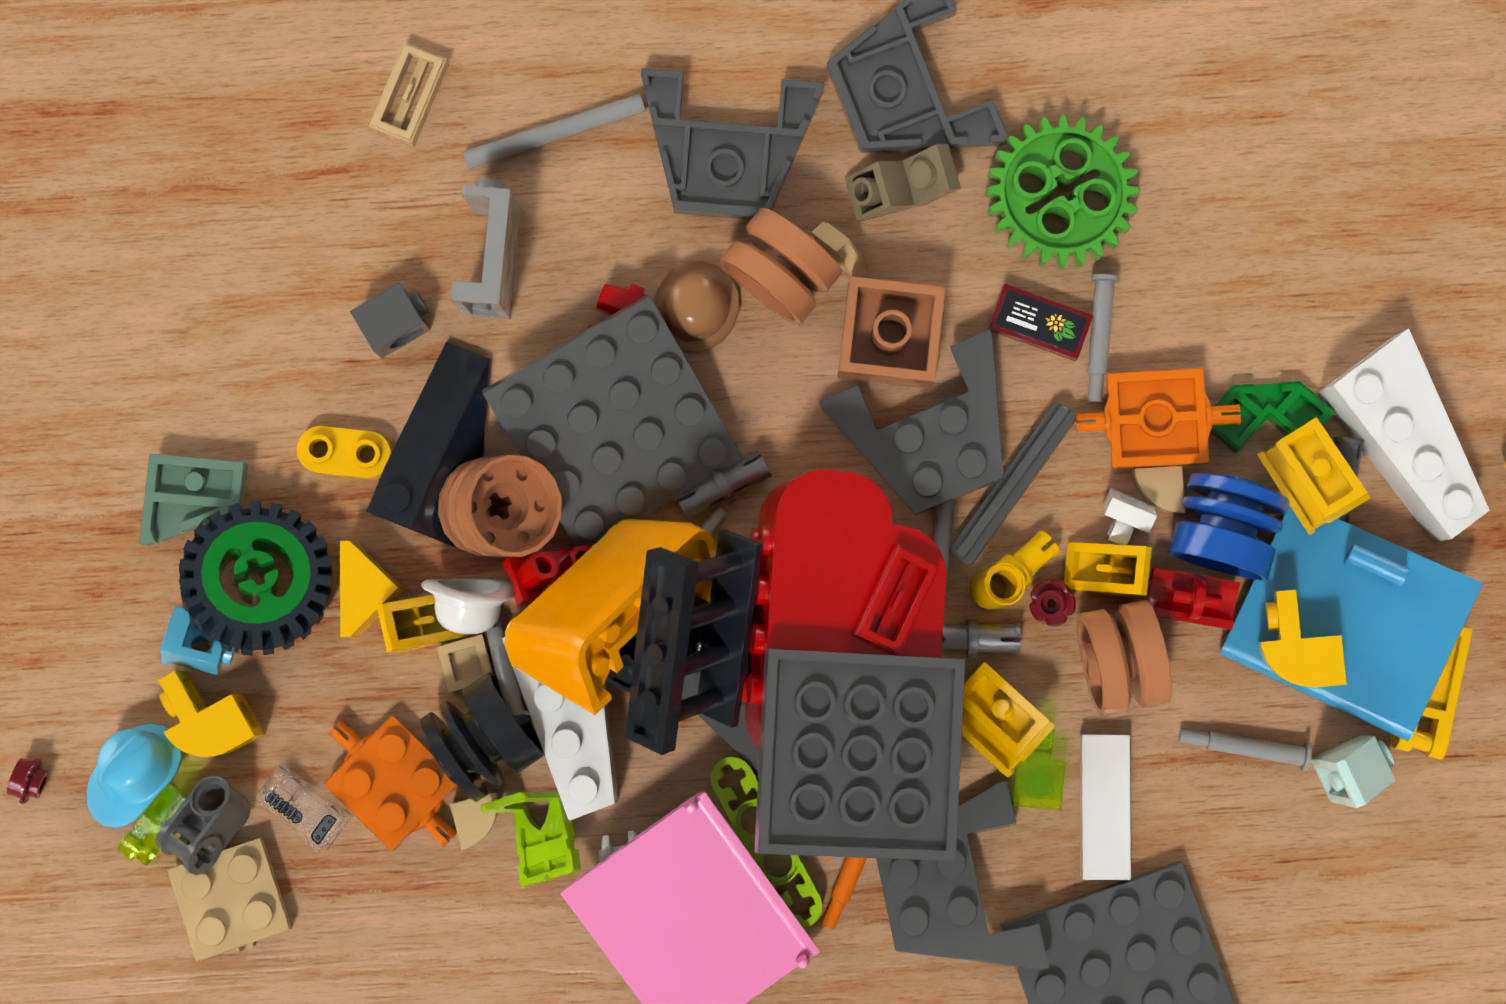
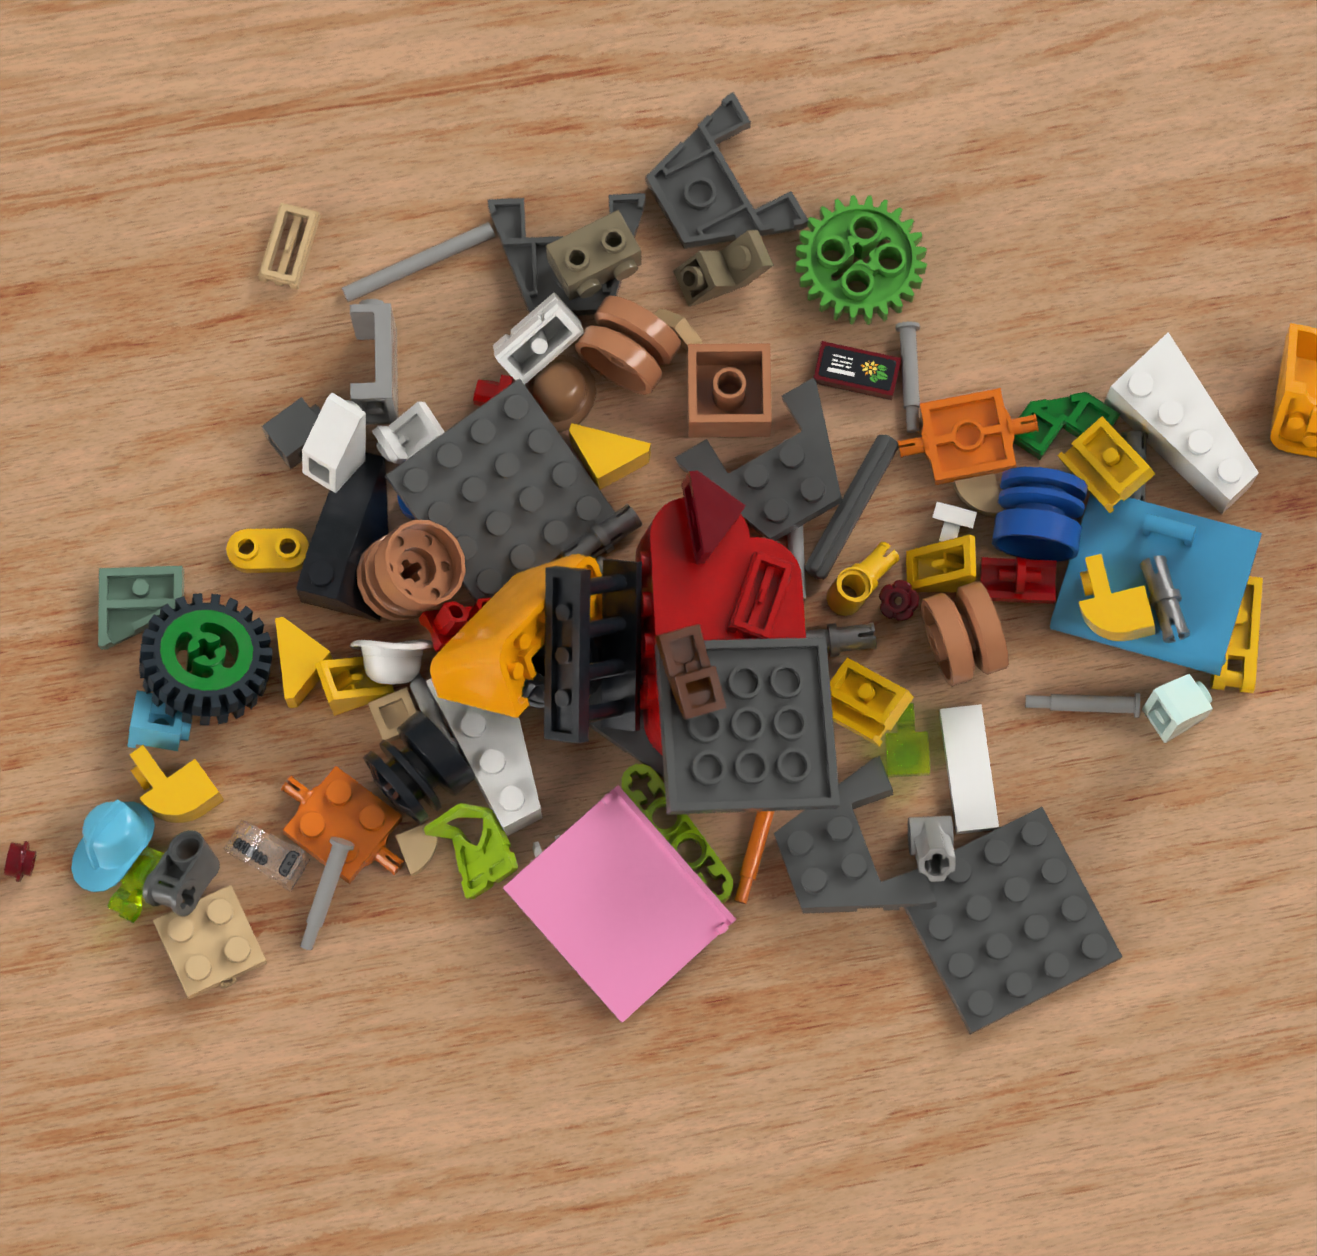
camera: 10 degrees left, 10 degrees down
none -> light grey piece [300,837,355,950]
none -> white slope [302,393,366,493]
none -> white bracket [372,402,444,464]
none -> white brick [493,292,584,385]
none -> dark tan brick [546,210,642,300]
none -> yellow slope [569,423,651,490]
none -> reddish brown slope [655,624,727,719]
none -> dark red slope [681,470,746,565]
none -> light grey piece [908,816,955,882]
none -> flat silver pin [1140,555,1190,643]

